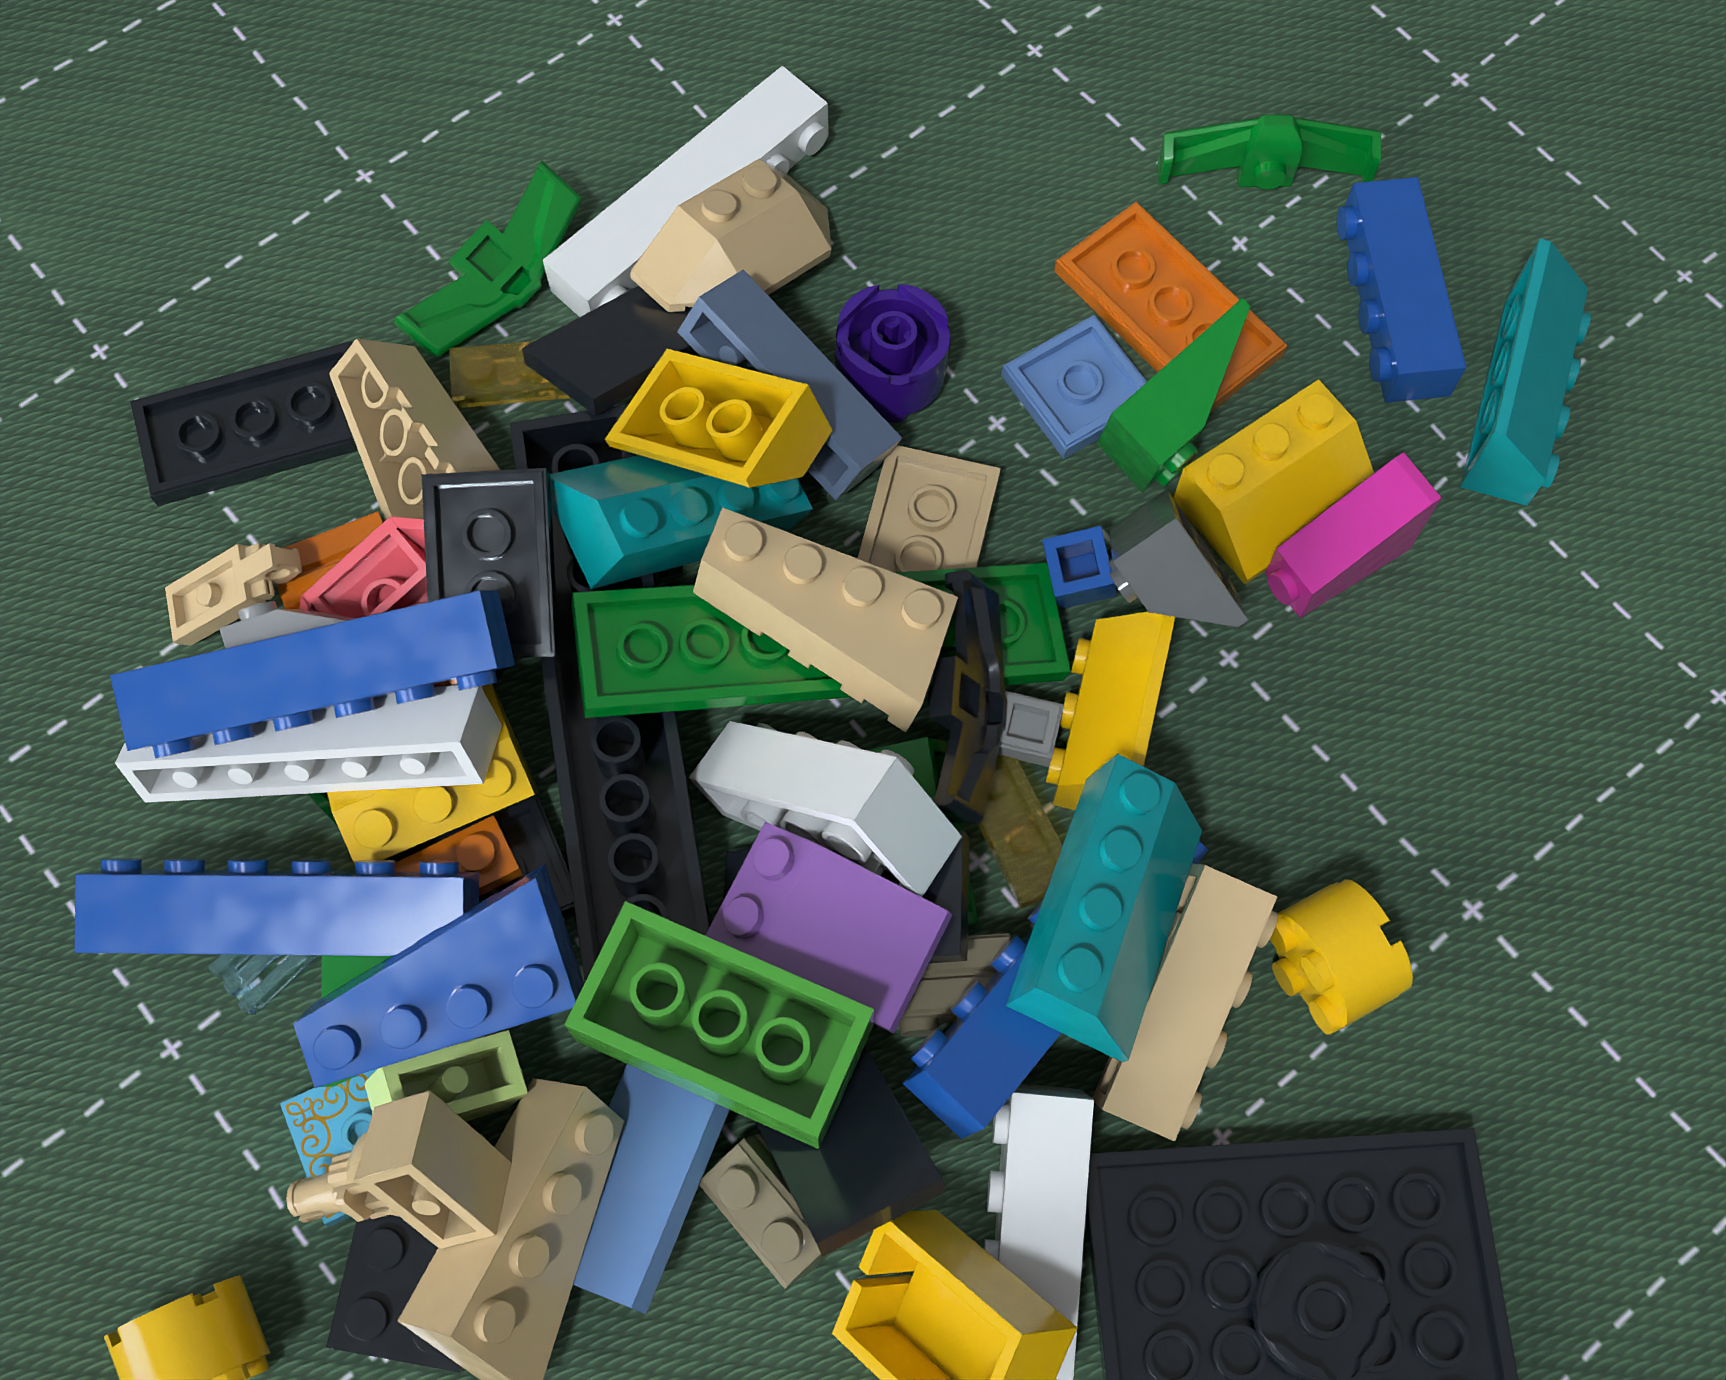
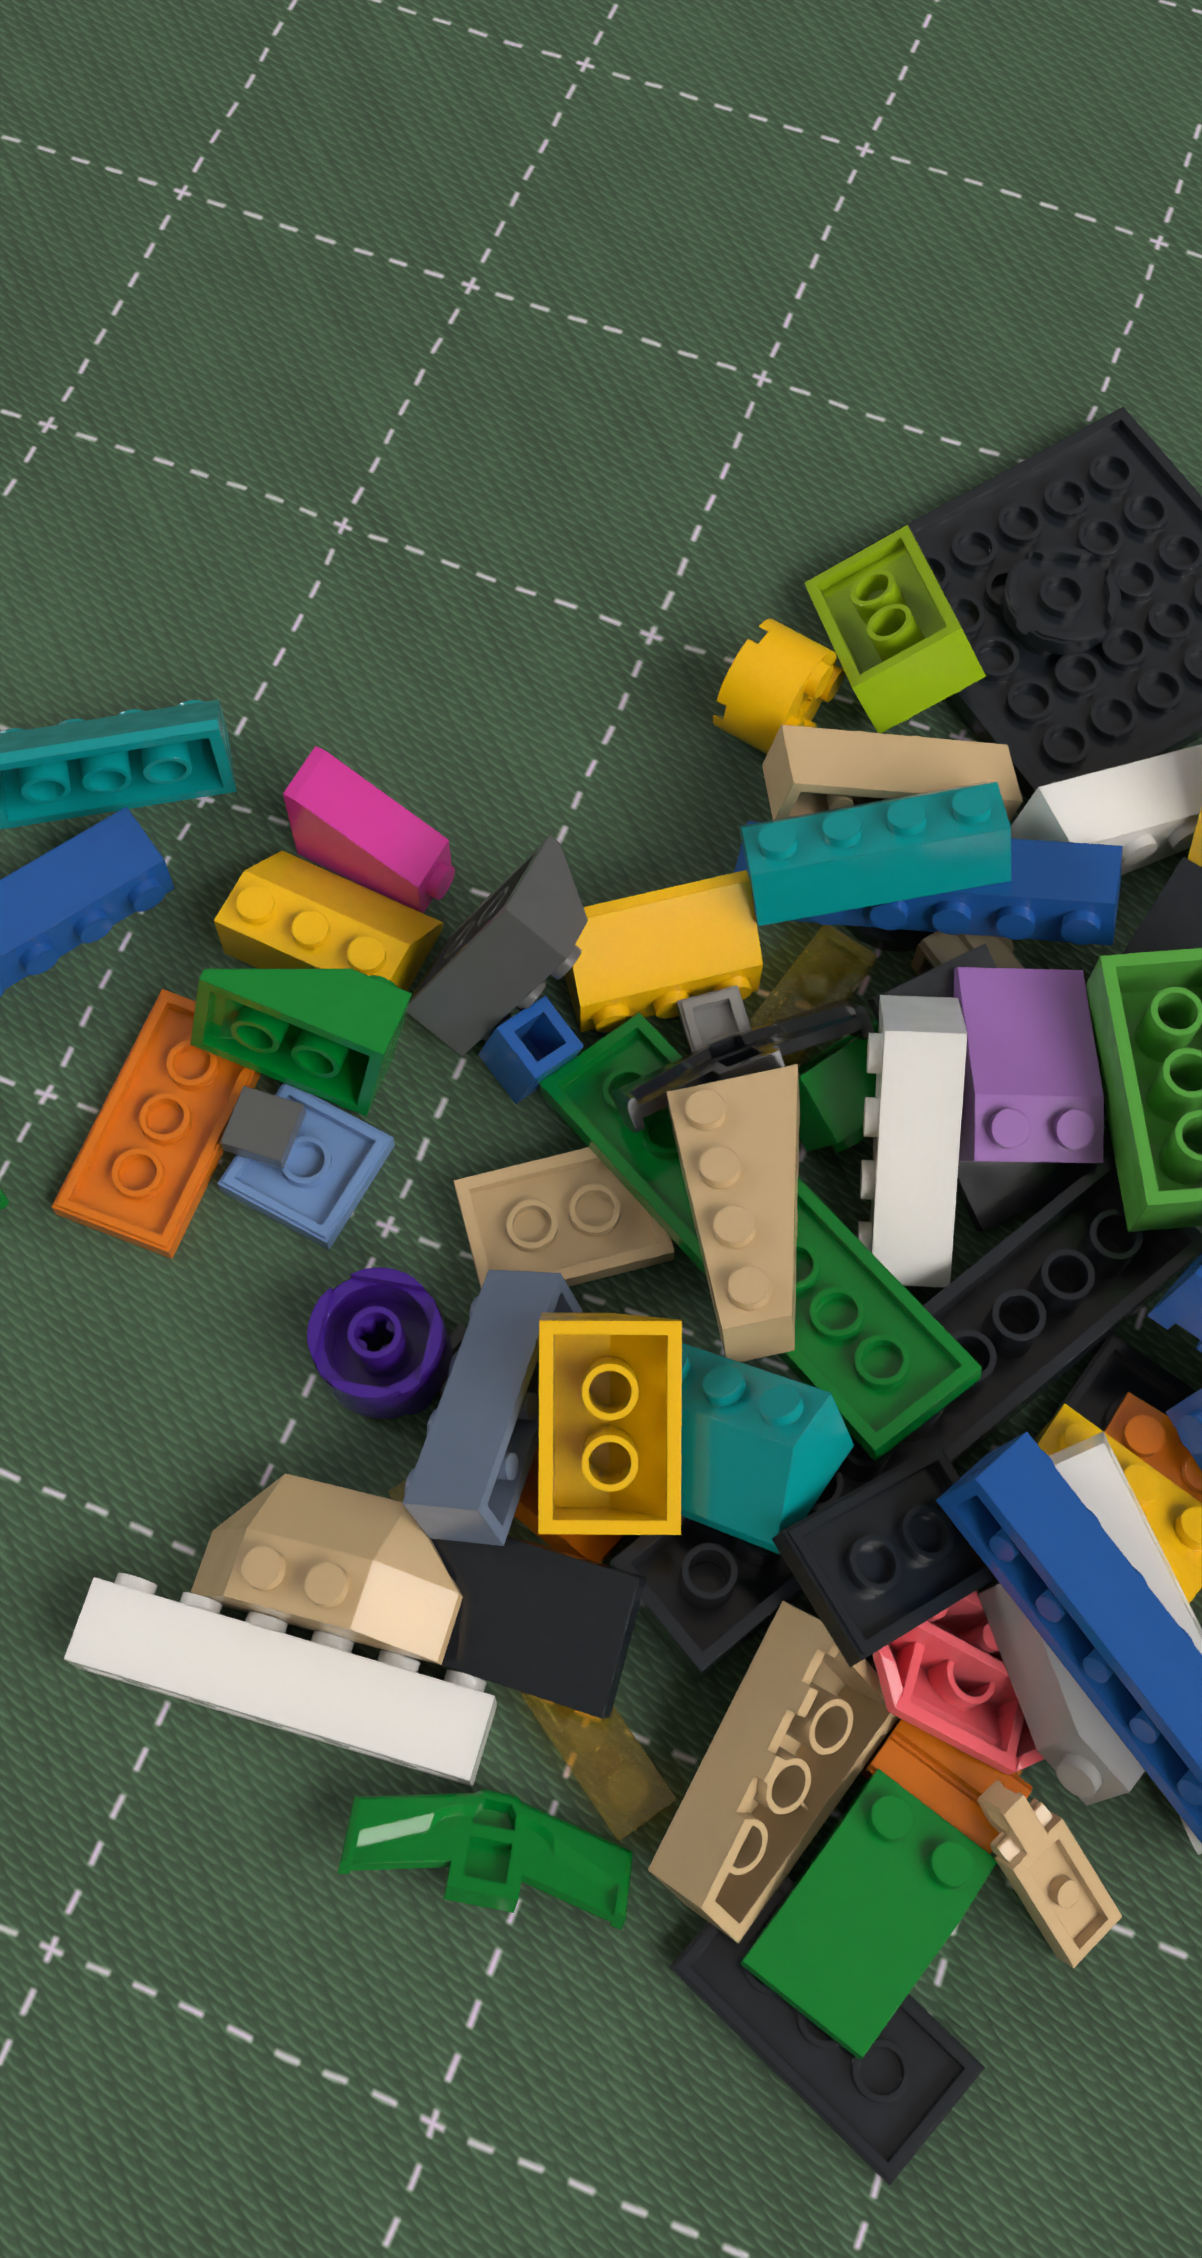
camera: 120 degrees left, 0 degrees up
none -> dark grey tile [220,1086,306,1169]
none -> green slope [740,1769,997,2060]
none -> lime slope [804,525,986,733]

